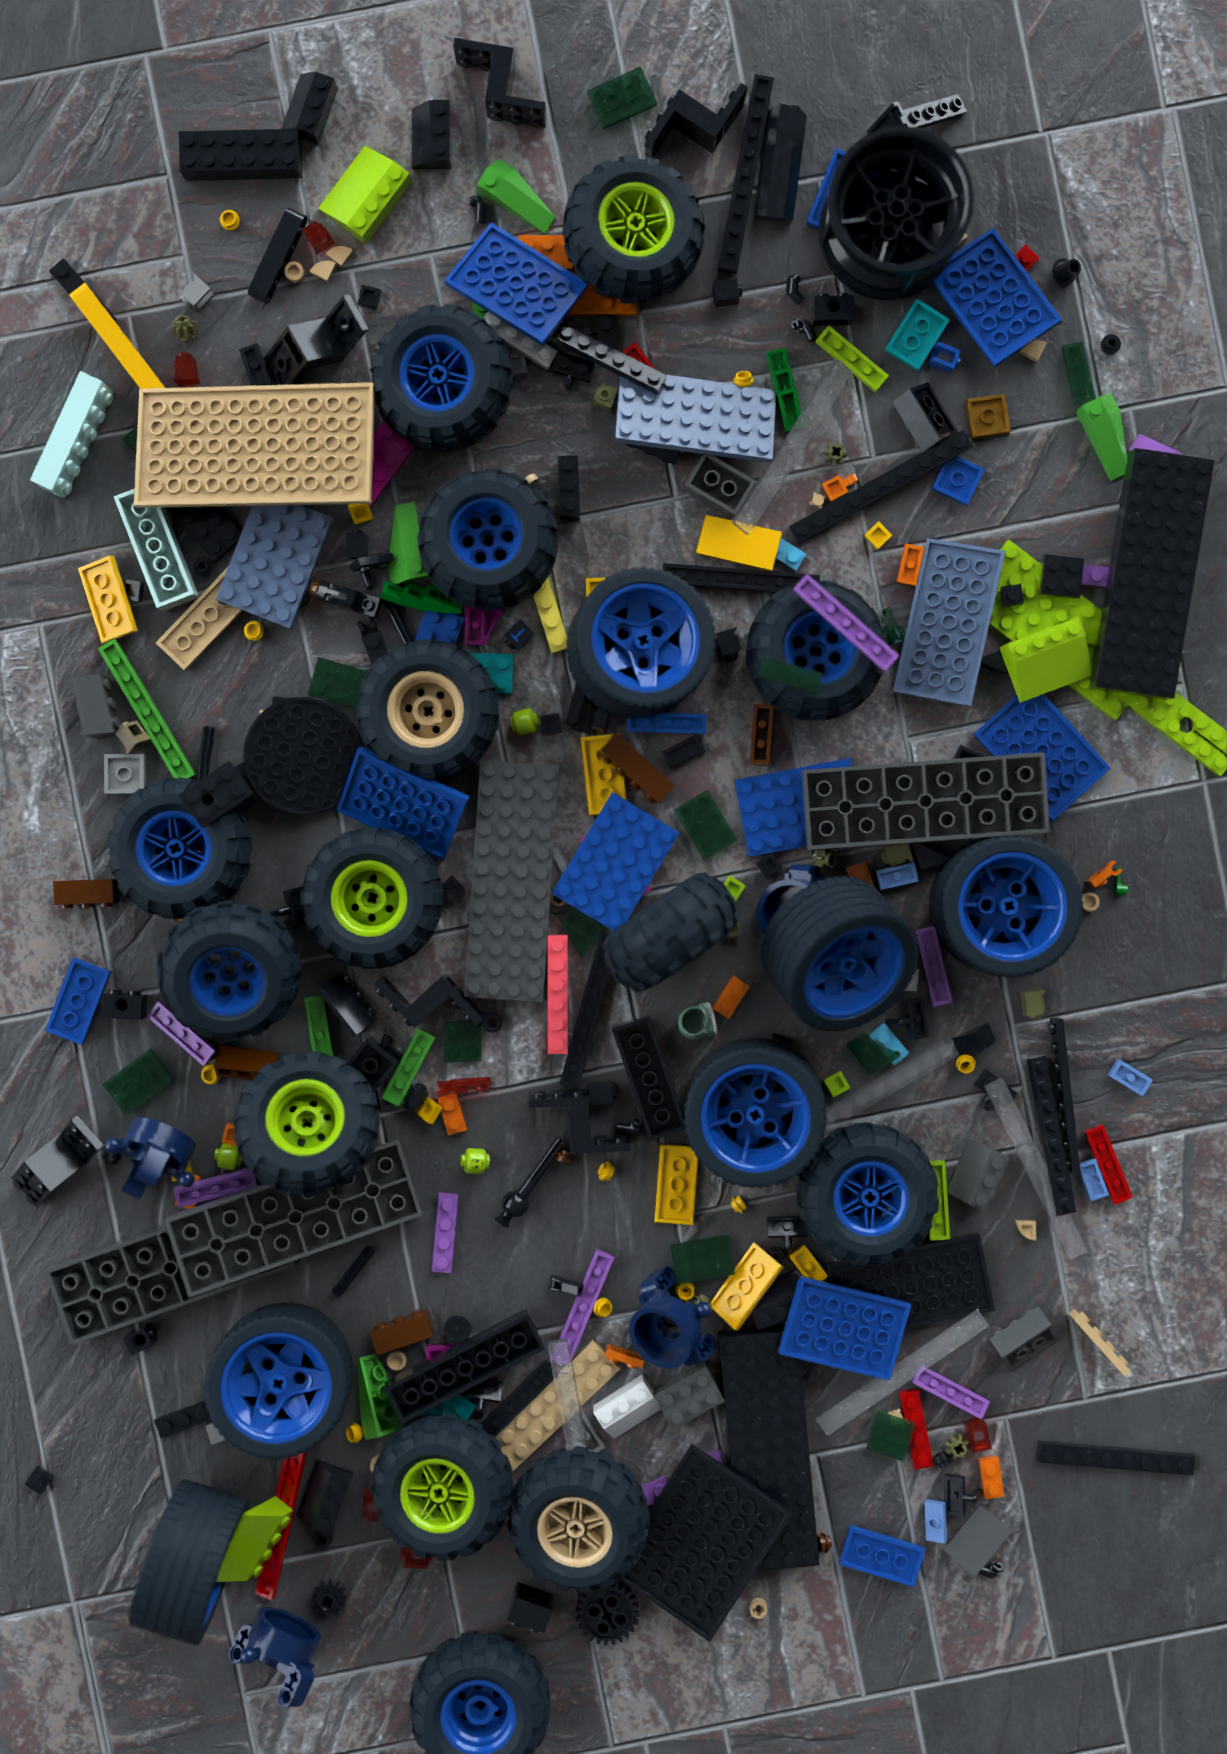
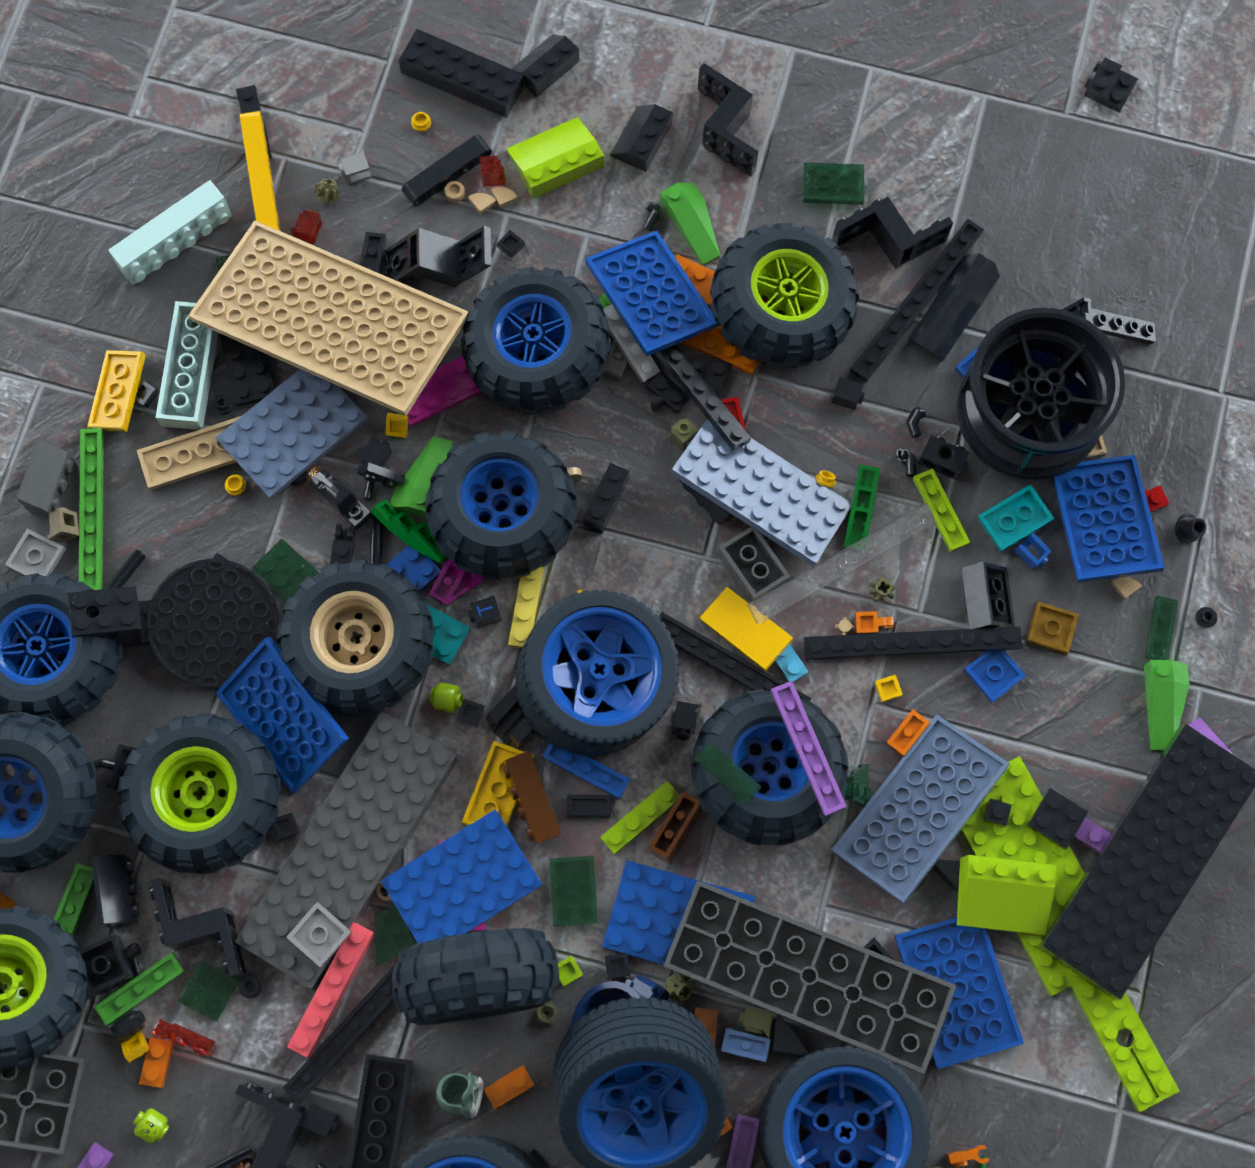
camera: 25 degrees right, 15 degrees down
none -> light grey plate [286,902,352,968]
none -> lime plate [600,780,680,855]

